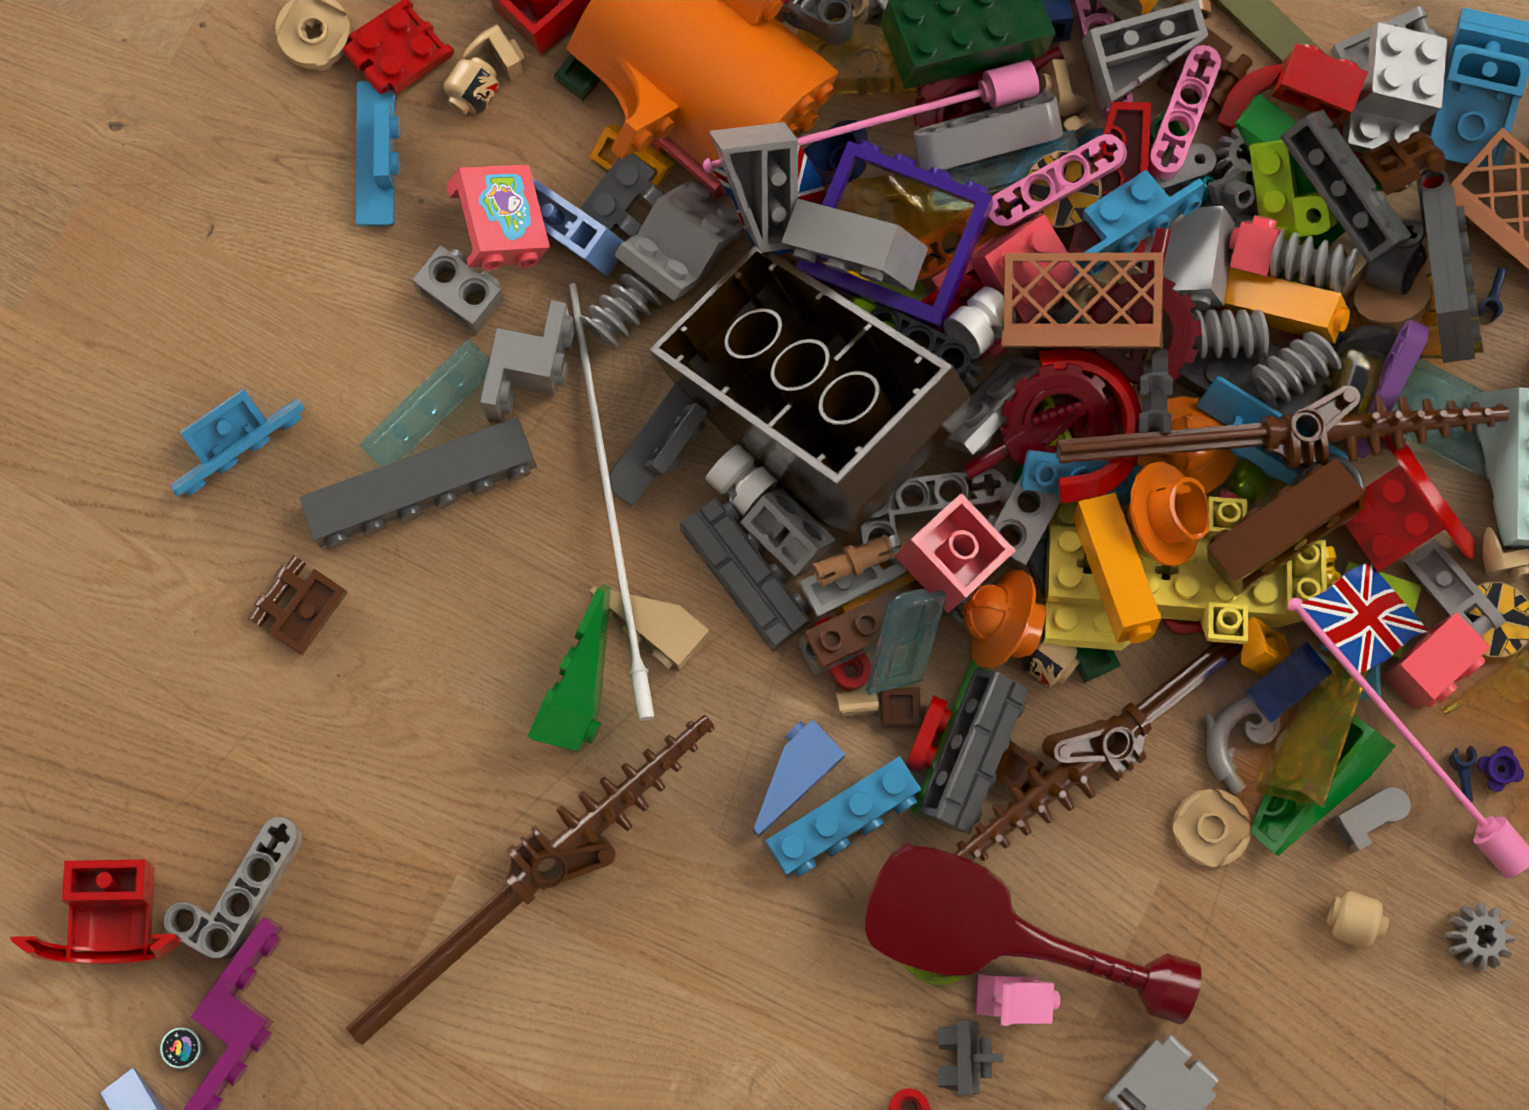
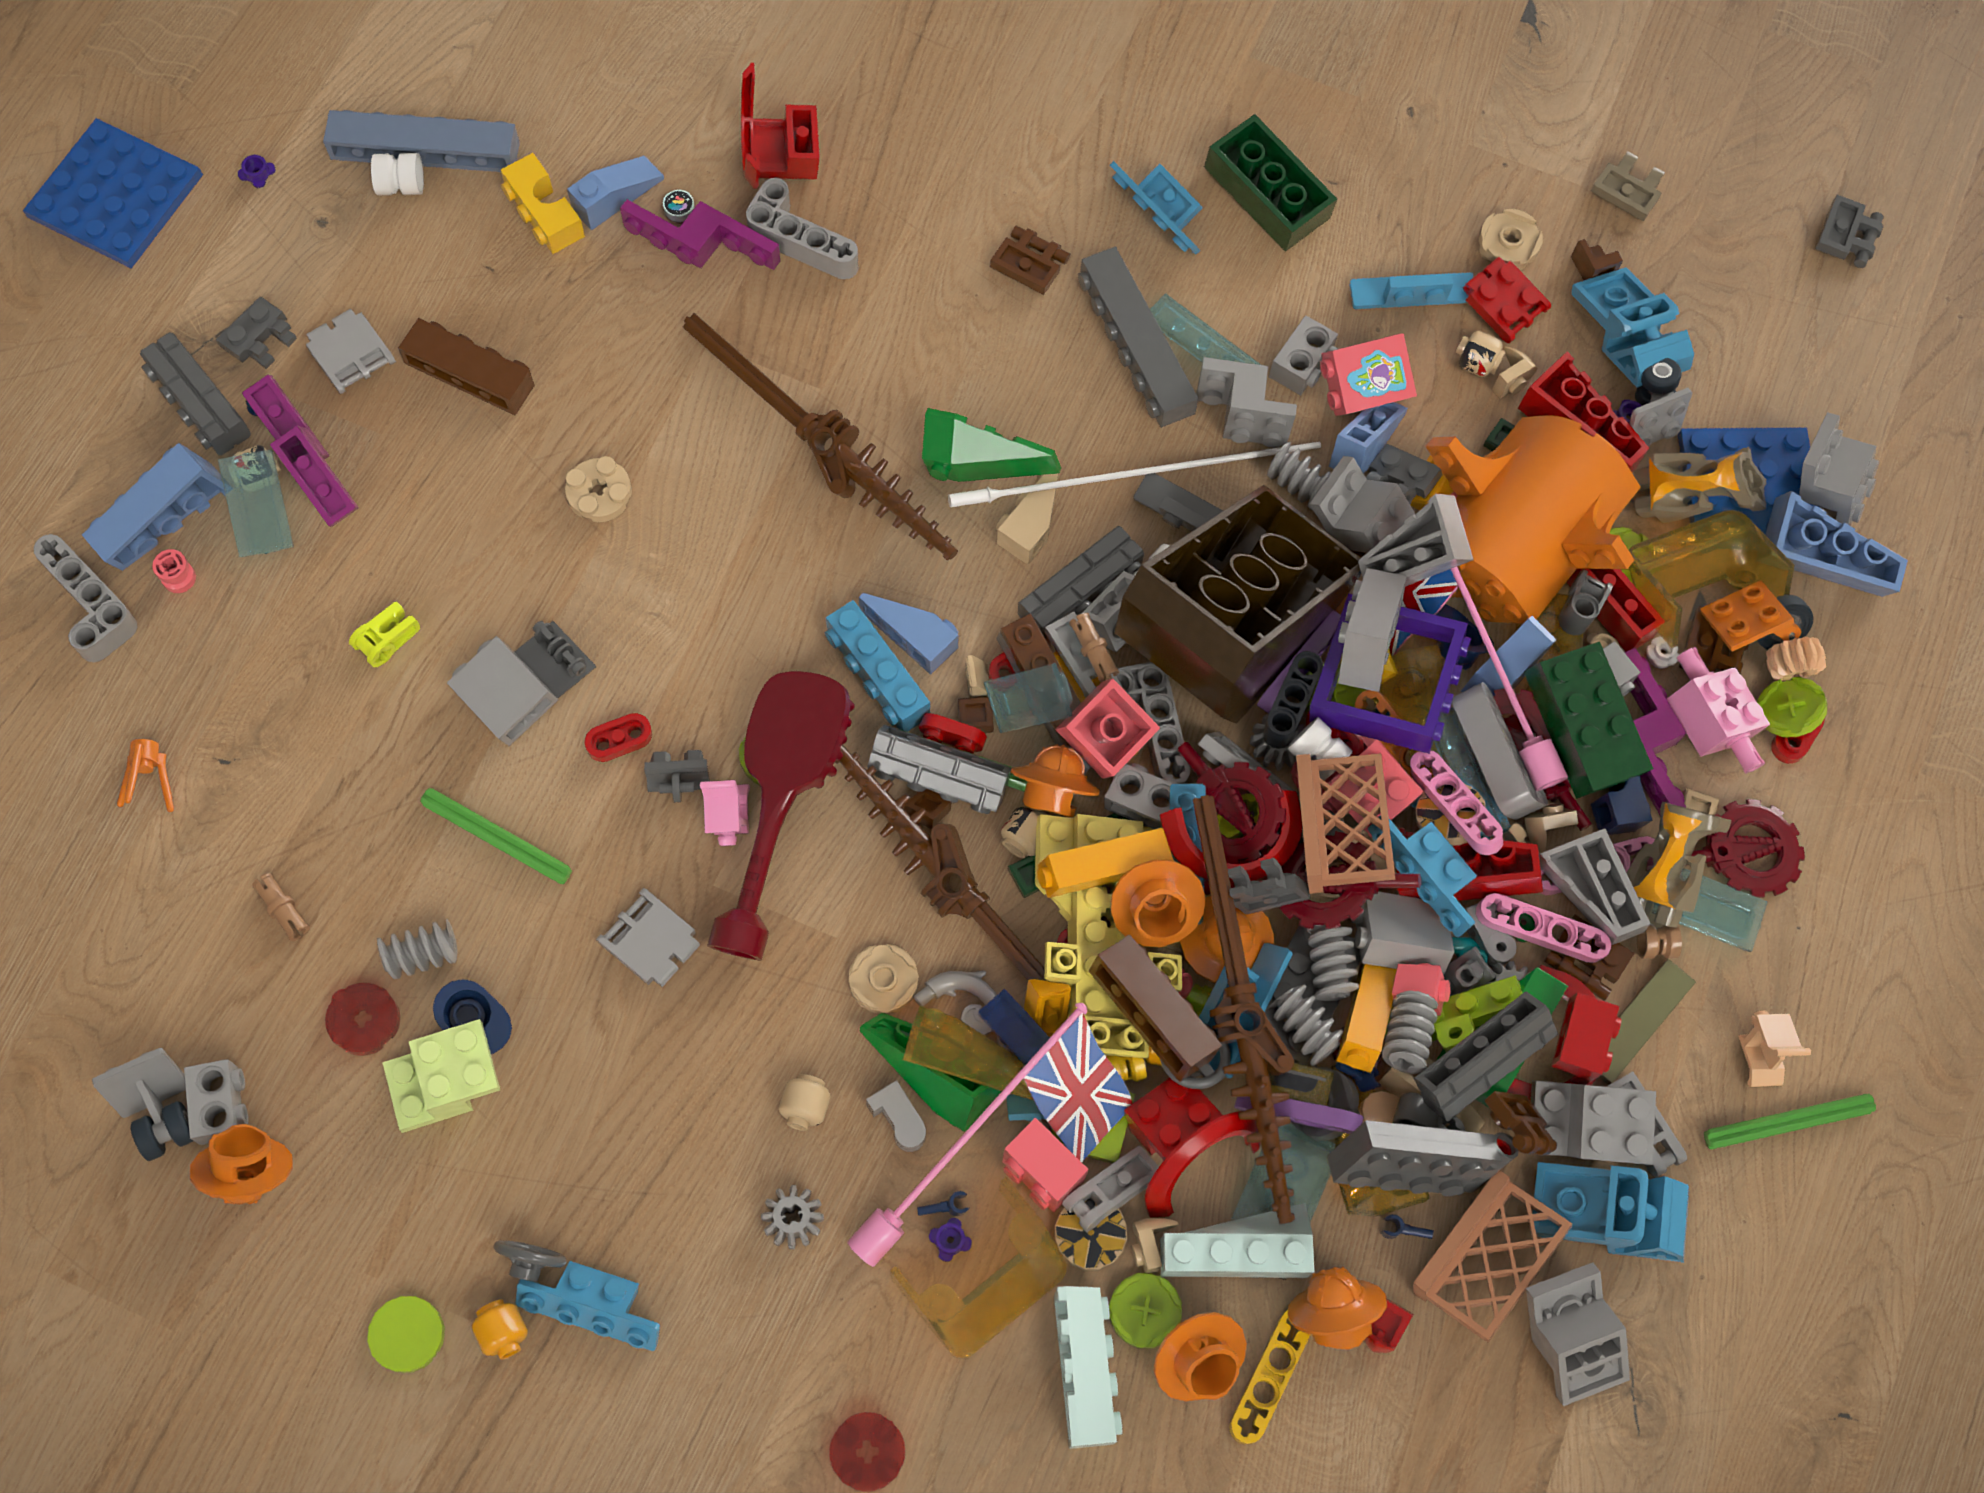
camera: 85 degrees right, 10 degrees down
none -> dark green brick [1204,114,1338,252]
none -> medium blue slope [1461,616,1556,696]

